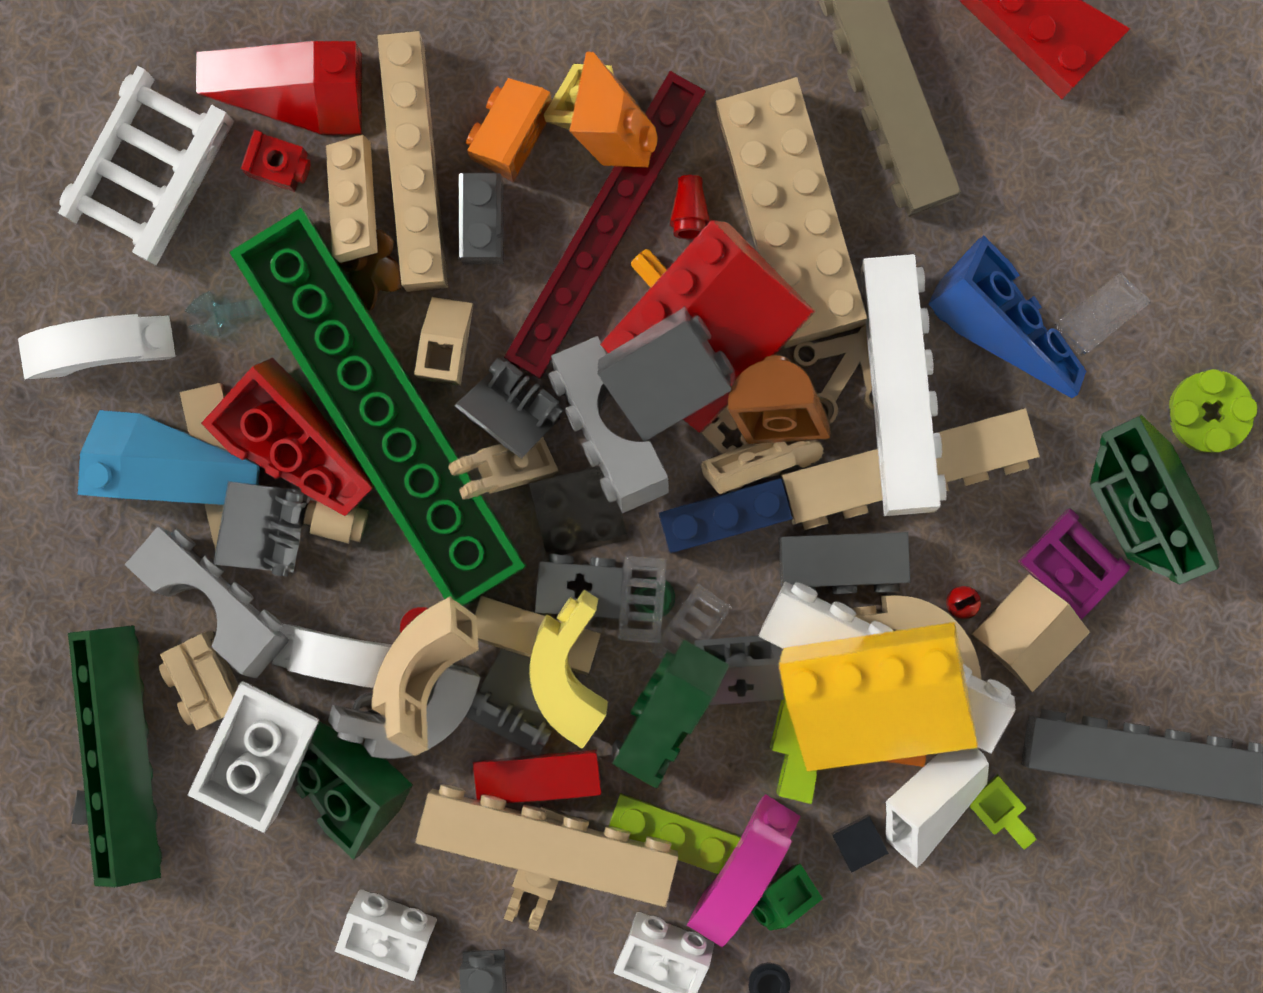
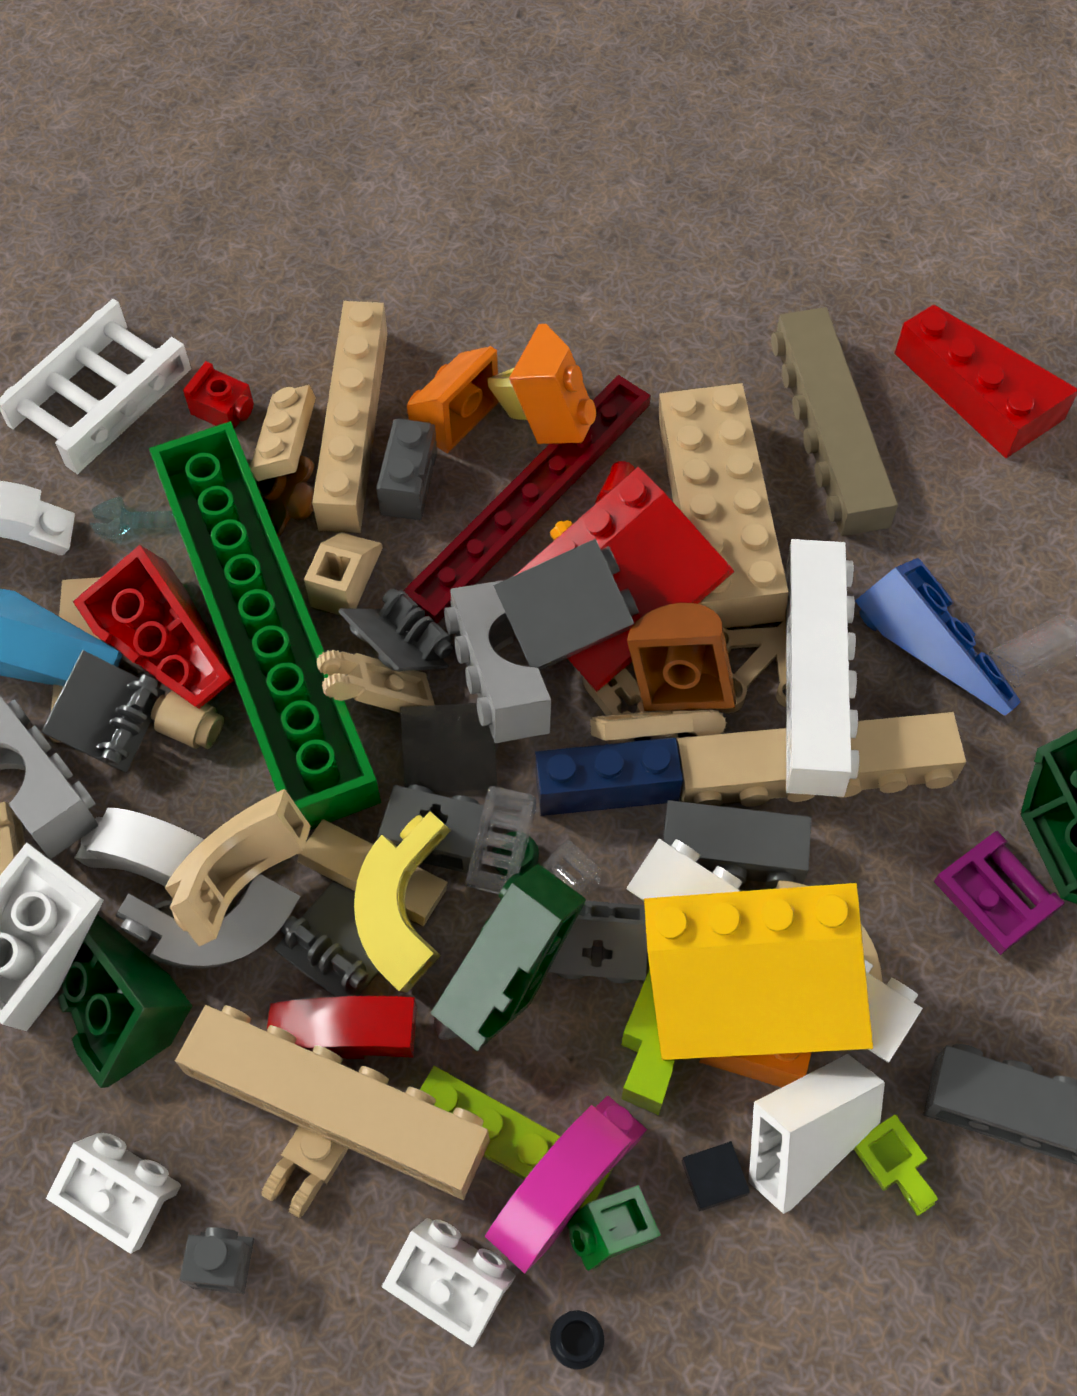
camera: 10 degrees right, 25 degrees down
red wedge [196,41,362,135] -> none
red hinge [946,586,981,619] -> none
tan slope [972,574,1090,692] -> none

